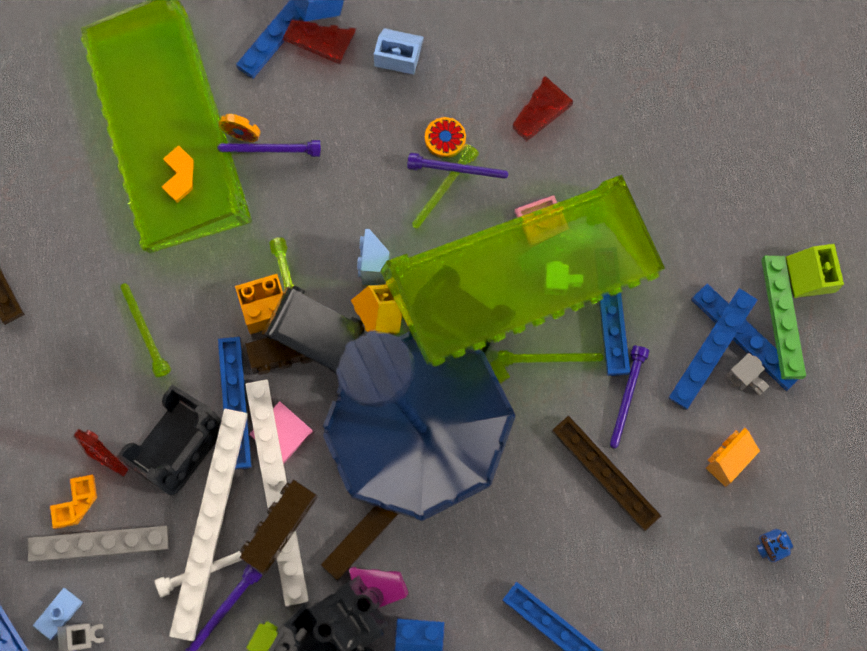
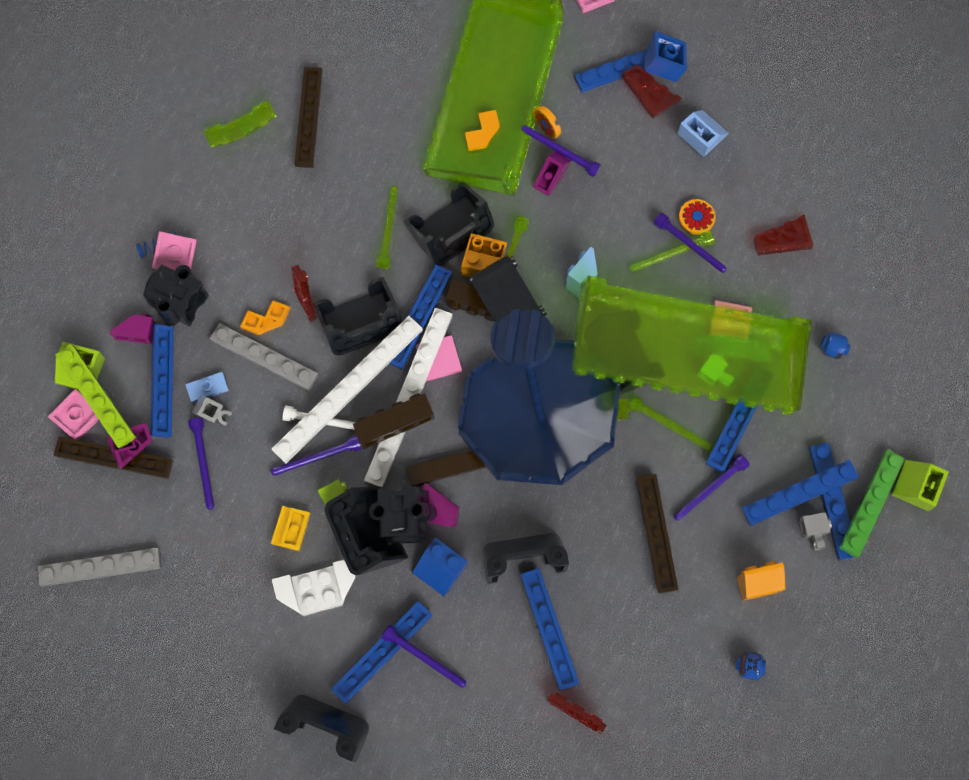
camera: 35 degrees right, 0 degrees up
light orange slope [351,284,404,335] -> none
none -> black windscreen [403,181,494,265]
none -> black windscreen [483,533,569,584]
none -> magenta slope [533,152,571,196]
none -> blue head [820,332,851,359]

